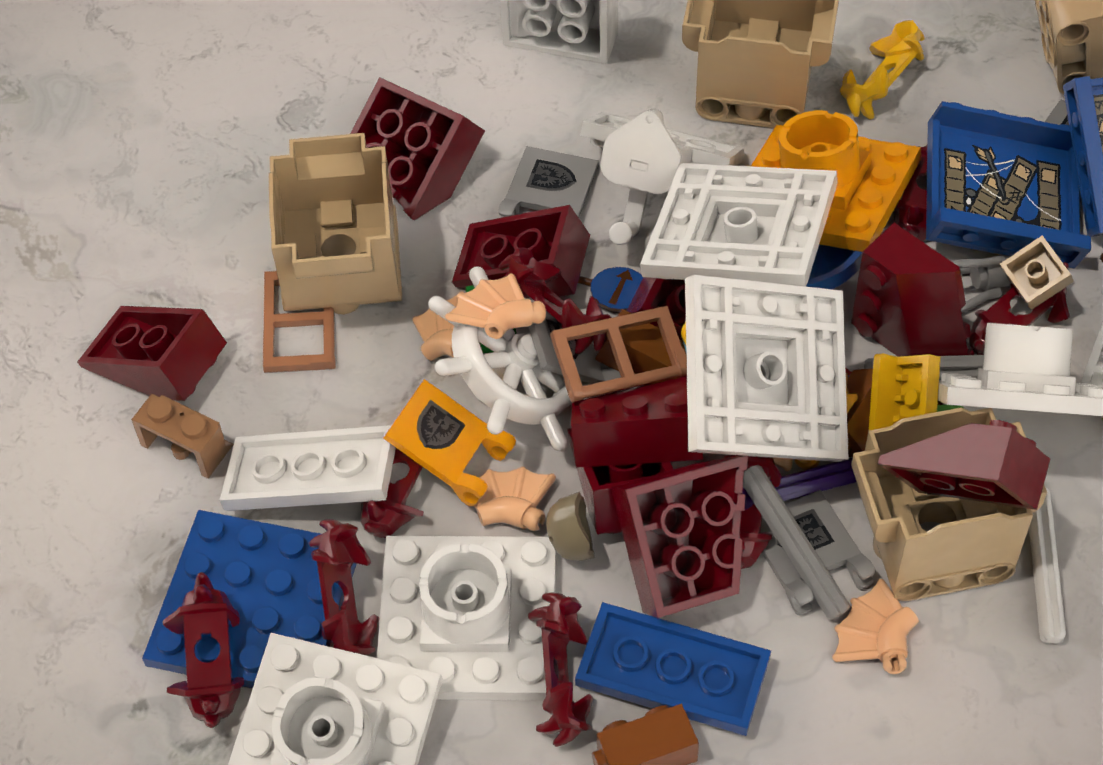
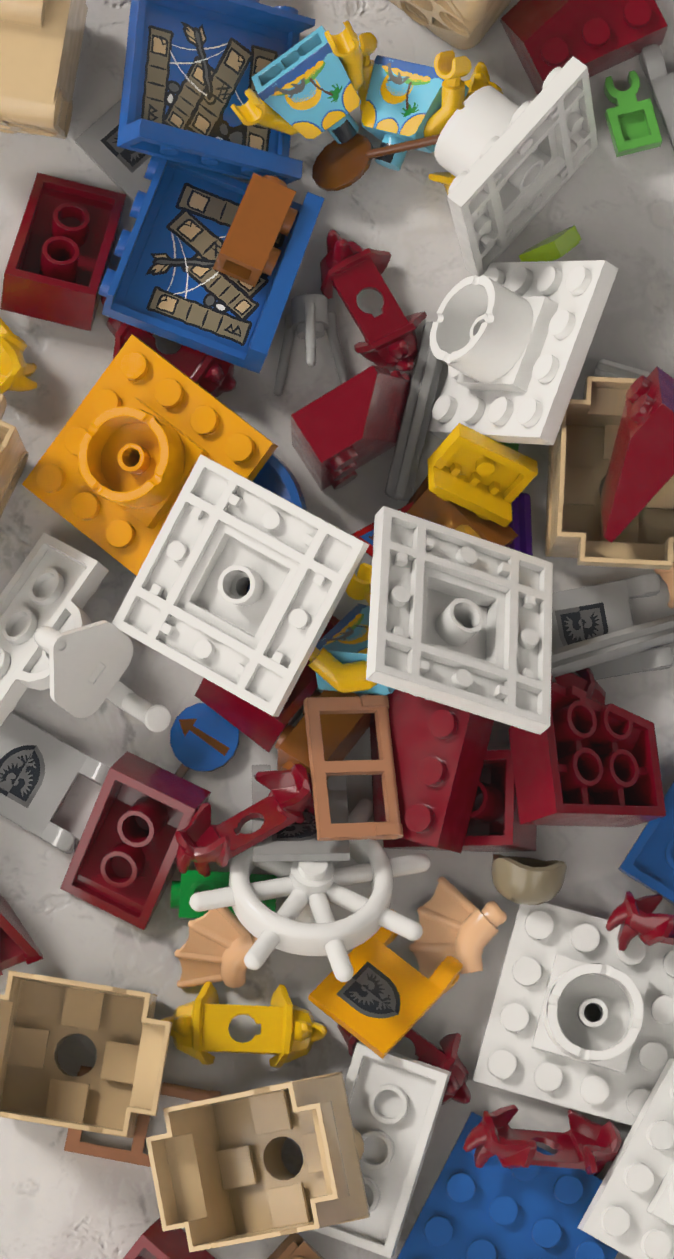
camera: 80 degrees left, 25 degrees up
light nougat arm [445,273,546,339] -> none
tan piece [1000,235,1074,310] -> none
none -> dark red slope [0,172,126,331]
none -> tan piece [146,1071,370,1252]
none -> yellow piece [161,981,327,1068]
none -> dark orange brick [212,173,298,287]

